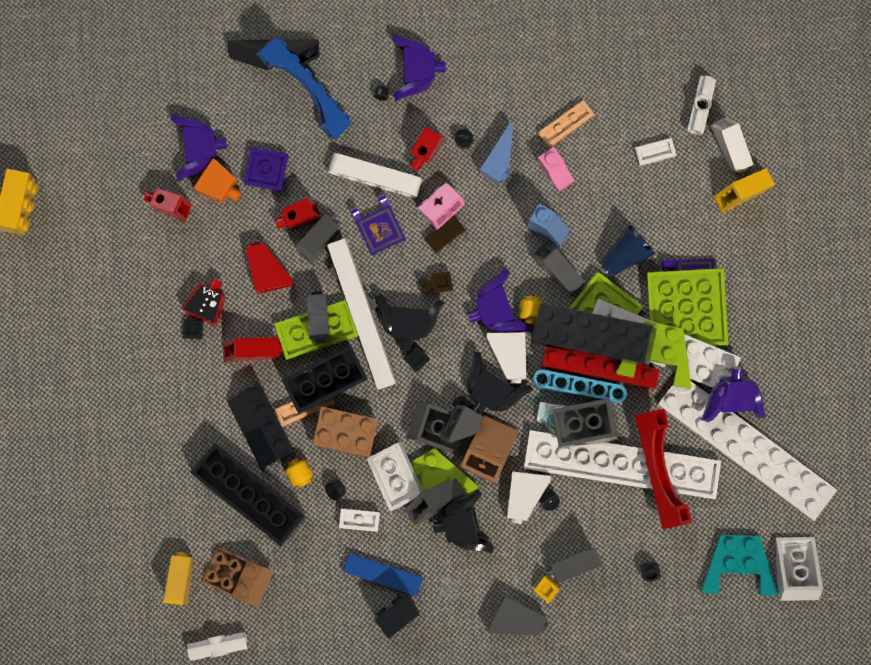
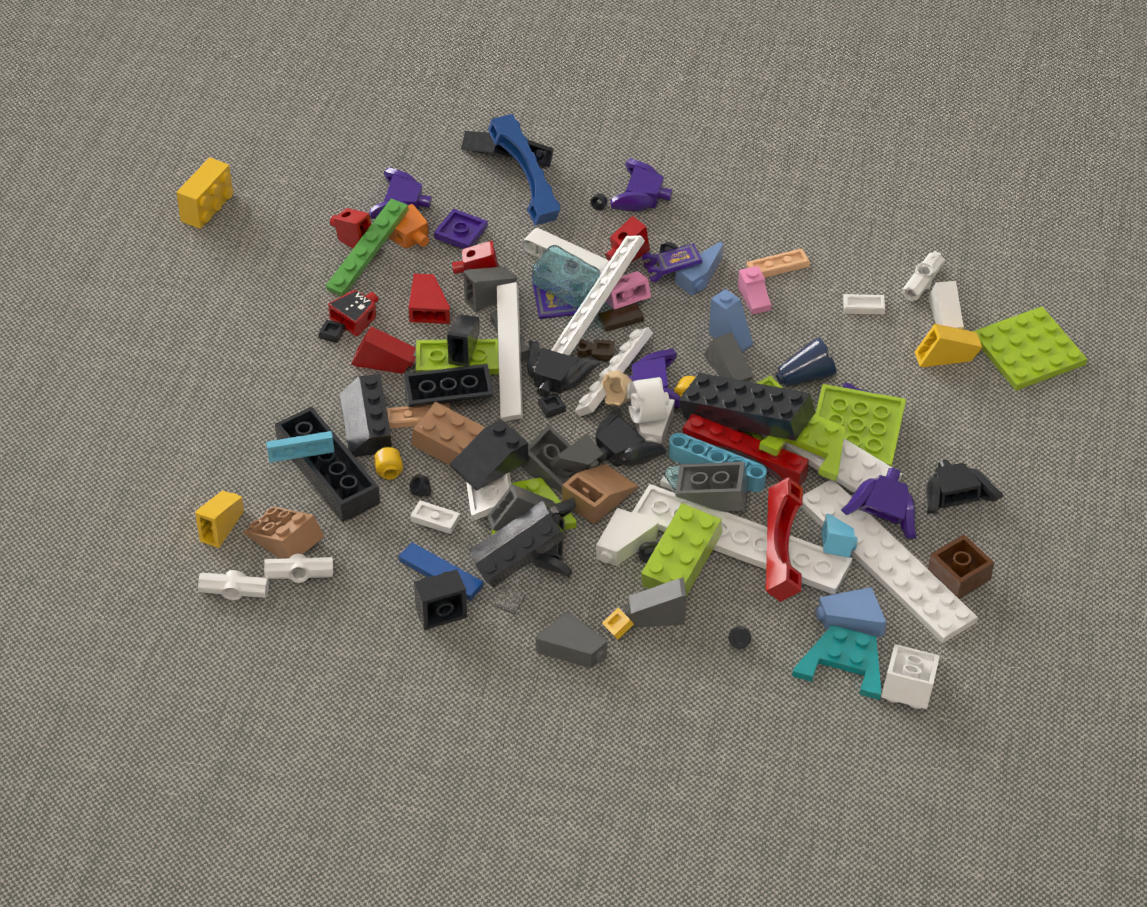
camera: 15 degrees right, 35 degrees down
none -> white piece [264,554,333,583]
none -> medium azure plate [266,431,334,463]
none -> bright green plate [326,198,409,296]
none -> black slope [450,419,529,491]
none -> black slope [469,501,567,587]
none -> clear light blue axle [532,245,600,308]
none -> white tile [551,236,645,355]
none -> white plate [575,327,653,417]
none -> tan hair [602,370,633,407]
none -> white brick [627,377,669,423]
none -> lime brick [641,503,723,597]
none -> dark purple flag [642,243,703,282]
none -> medium blue slope [816,587,886,637]
none -> medium azure slope [821,514,858,558]
none -> black torso [926,459,1004,514]
none -> reddish brown brick [928,534,994,599]
none -> lime plate [973,306,1087,391]

